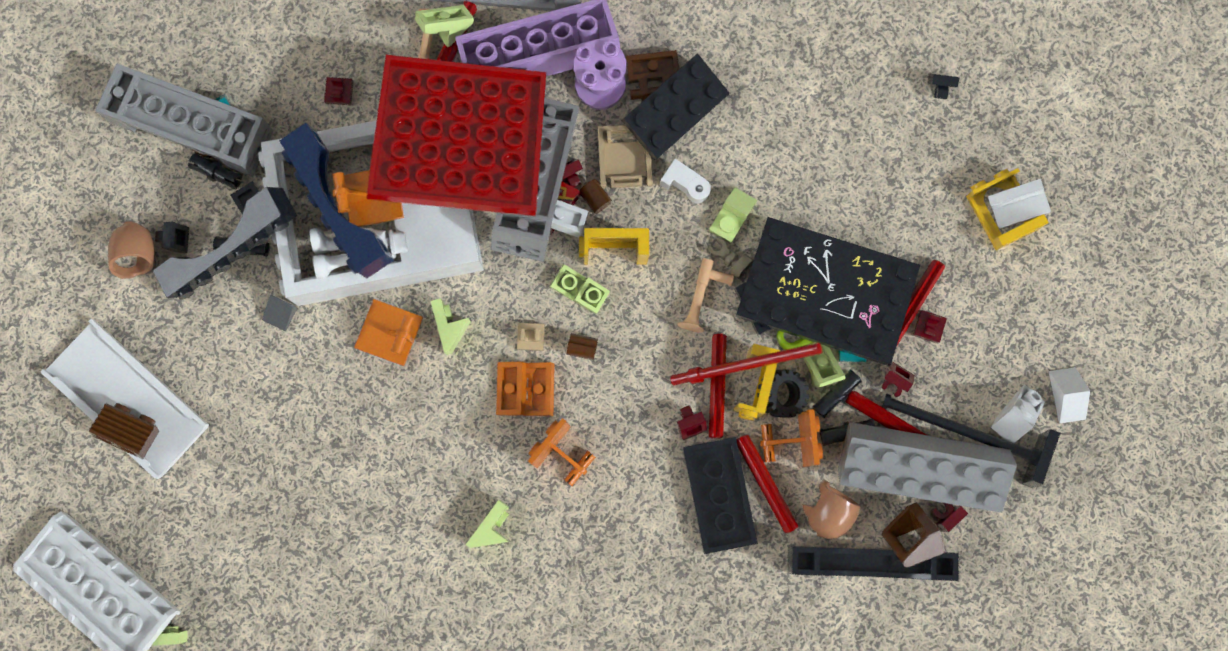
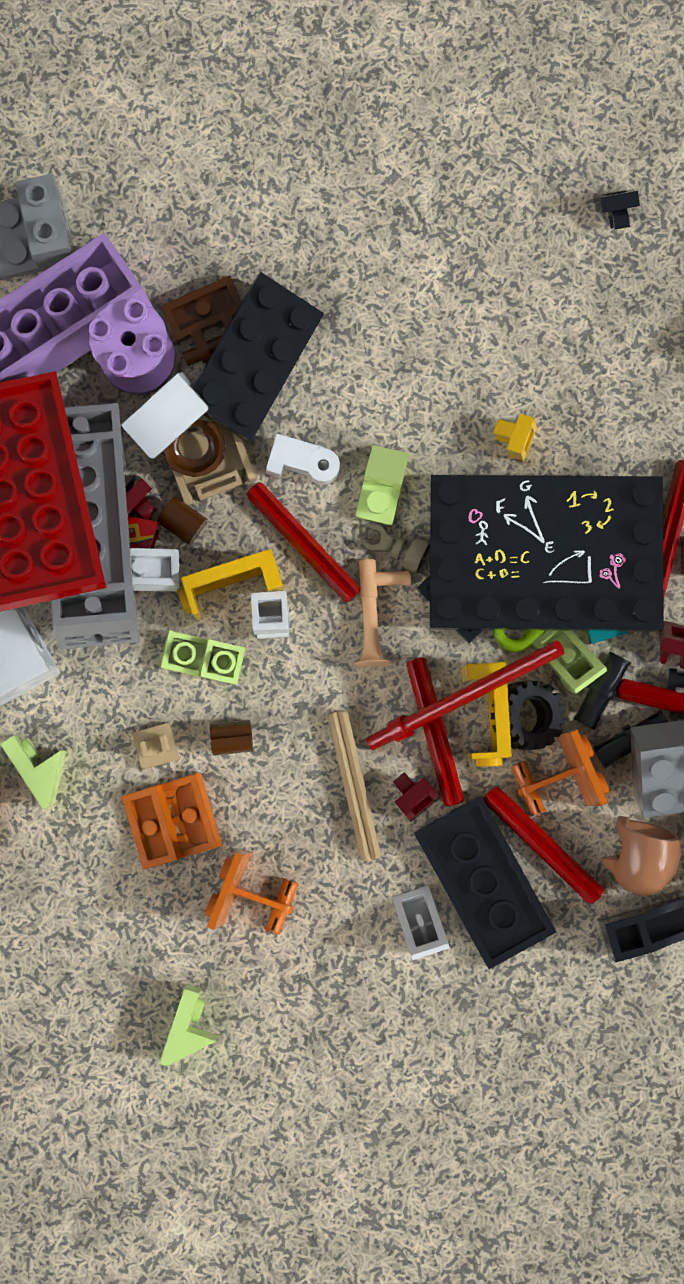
camera: 15 degrees left, 5 degrees up
none -> white panel [121,372,208,459]
none -> reddish brown piece [163,420,226,477]
none -> red axle [247,482,360,602]
none -> white leg [251,591,289,639]
none -> tan axle [328,711,381,861]
none -> white slope [392,886,450,960]
none -> yellow tile [493,413,537,462]

